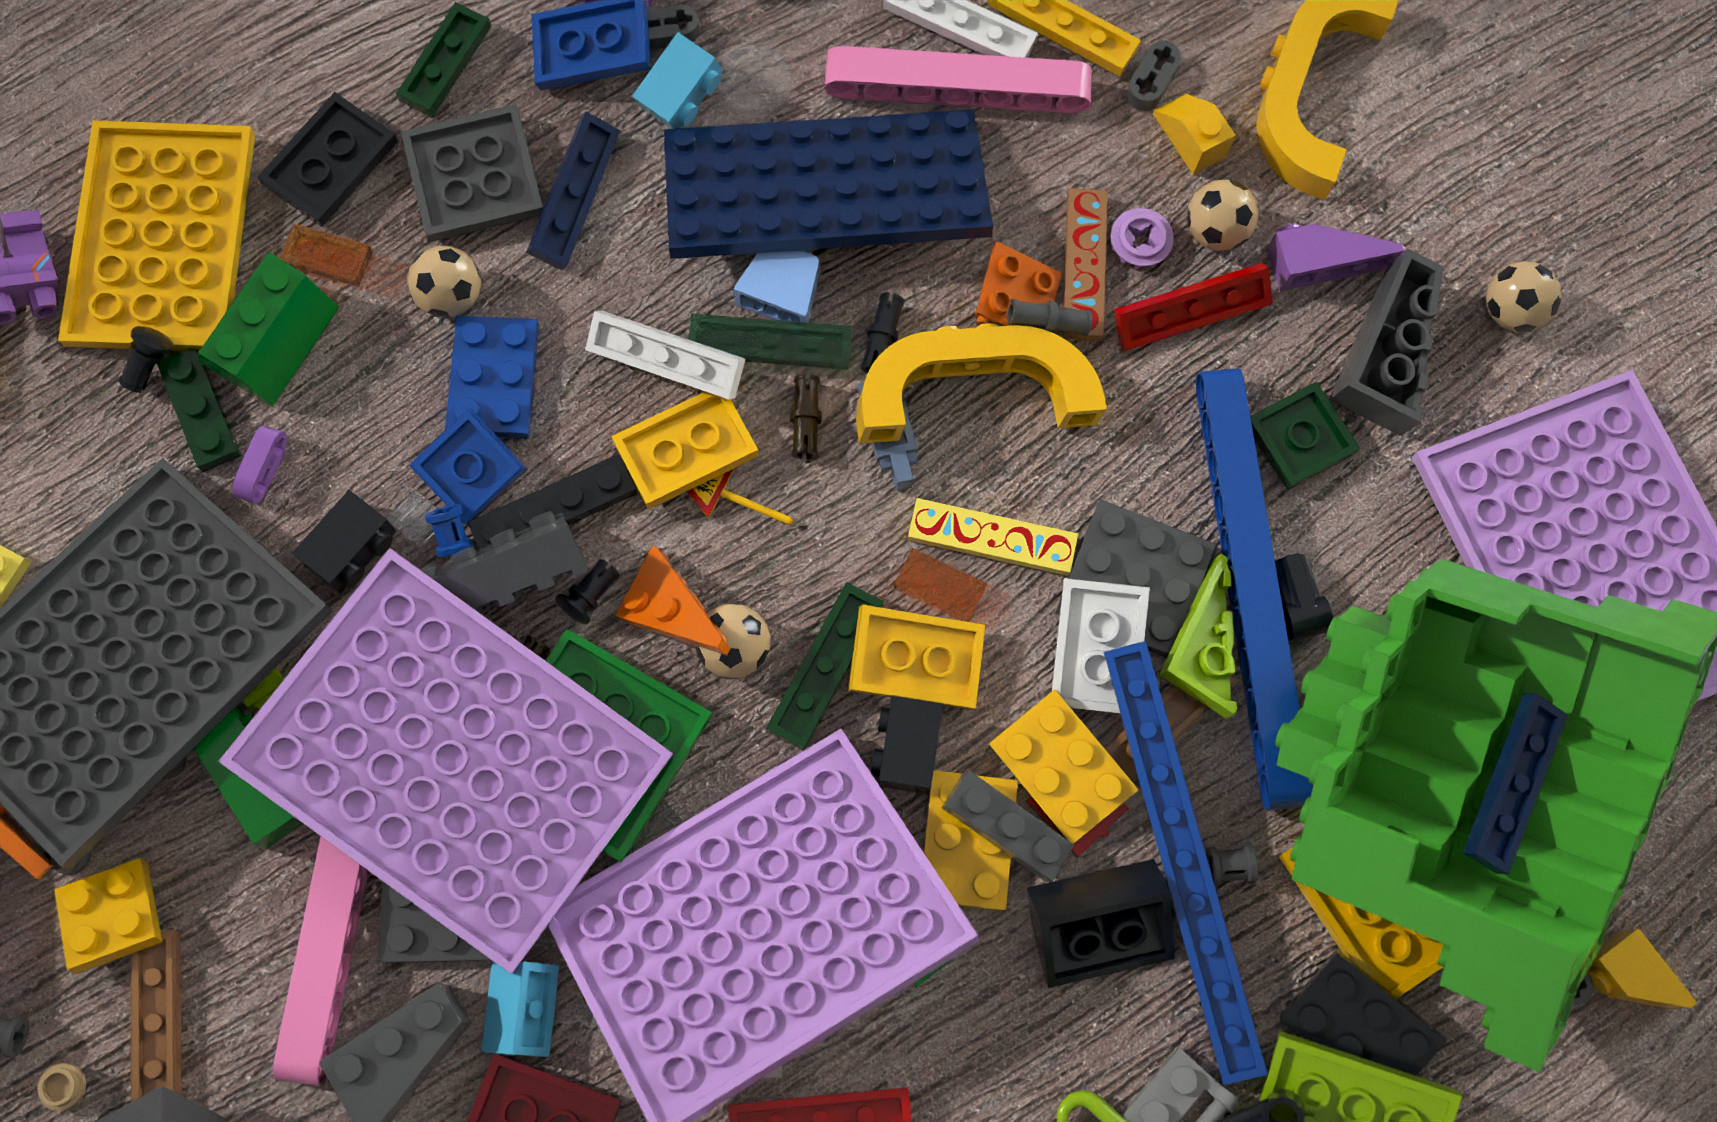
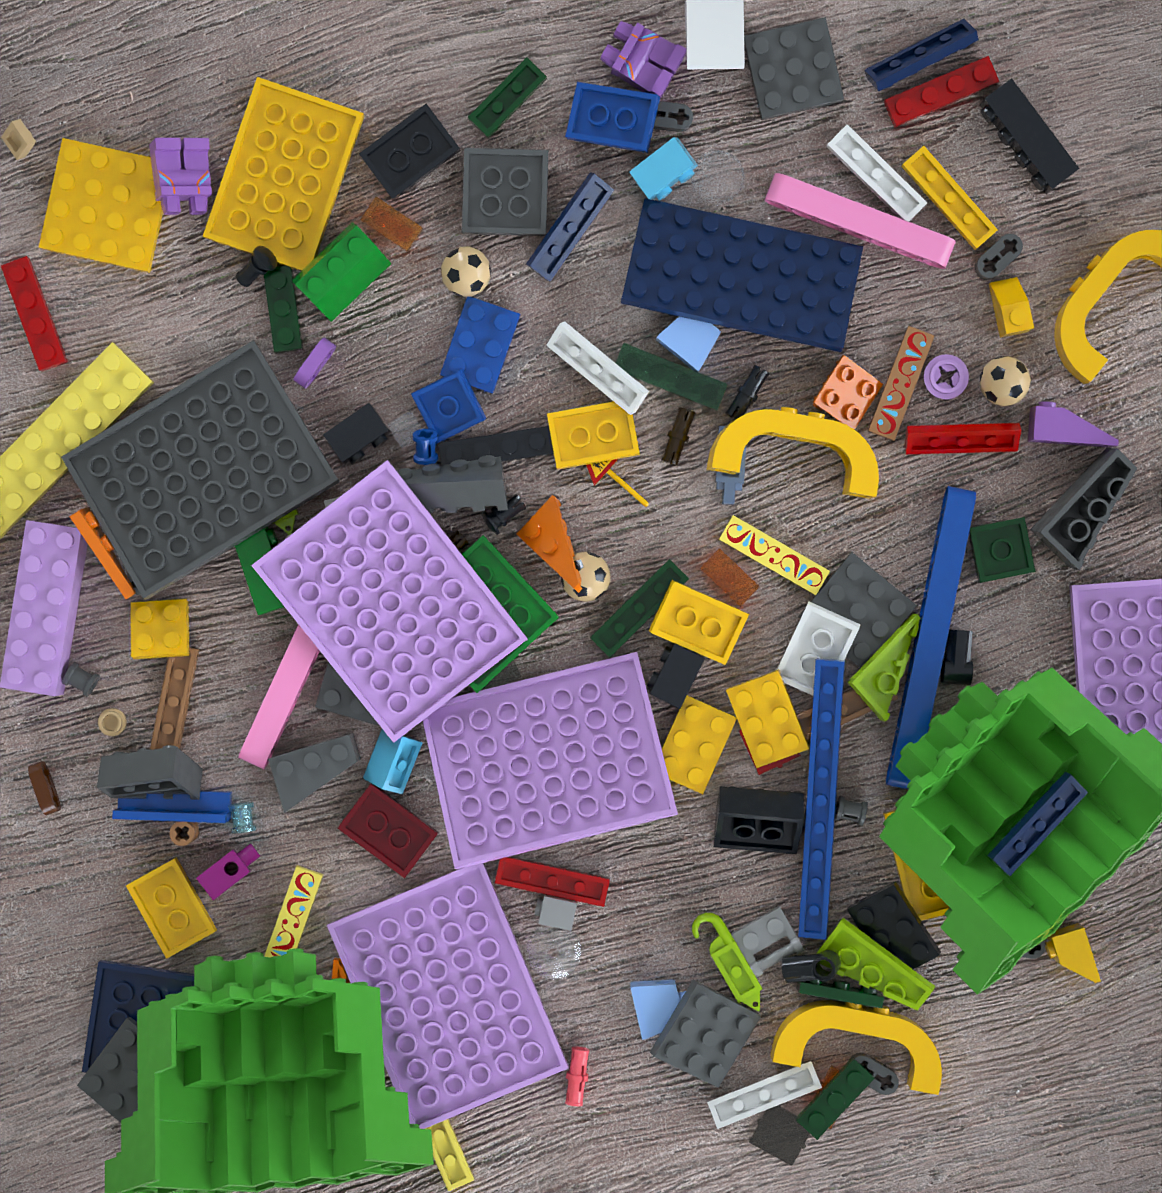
camera: 25 degrees right, 15 degrees up
dark grey plate [941,770,1074,882] -> none
dark grey pin [1007,299,1093,336] -> none

